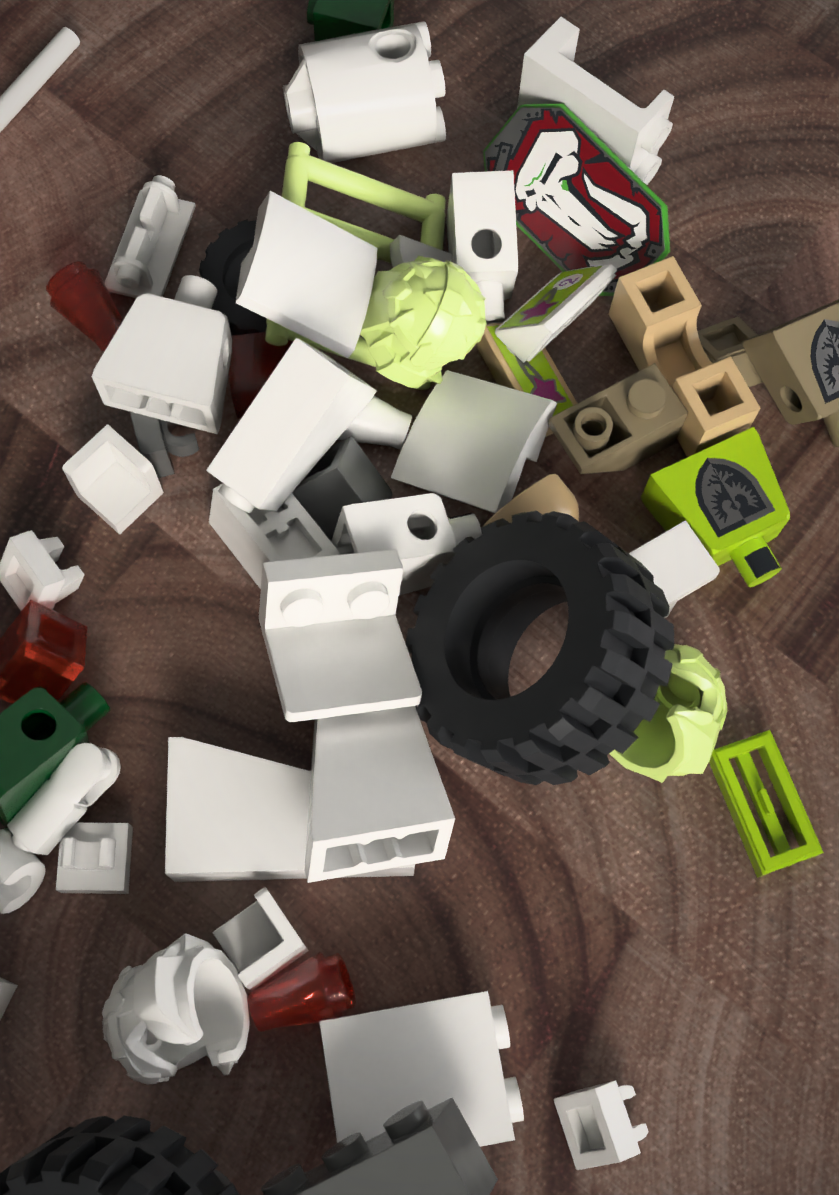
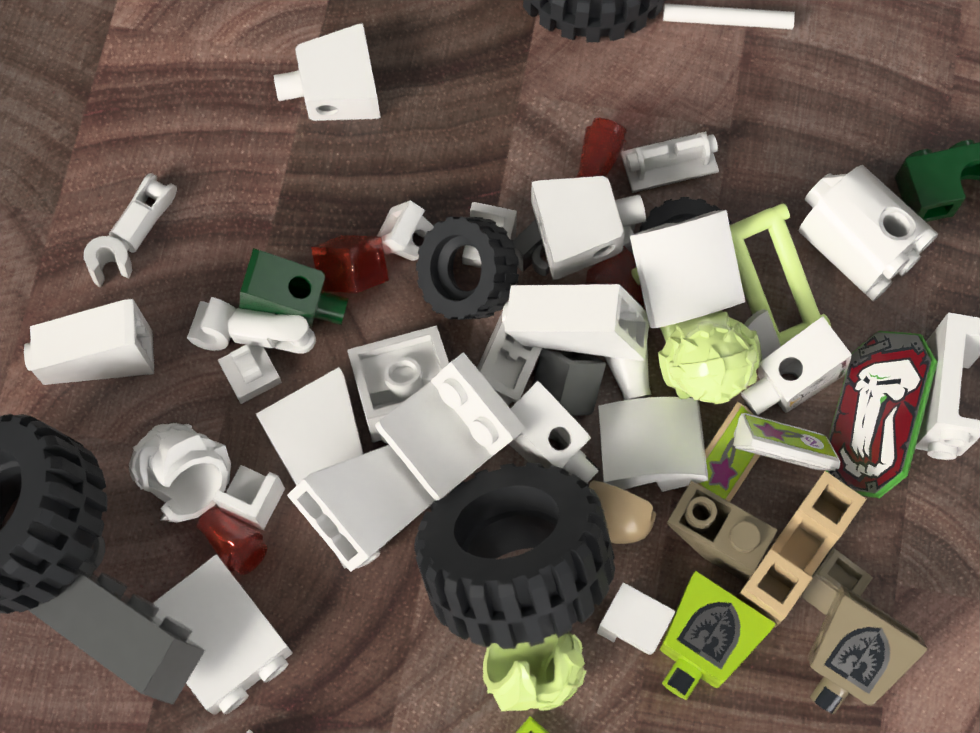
camera: 65 degrees right, 0 degrees up
none -> white plate [347,325,449,444]
none -> black tyre [416,217,519,320]

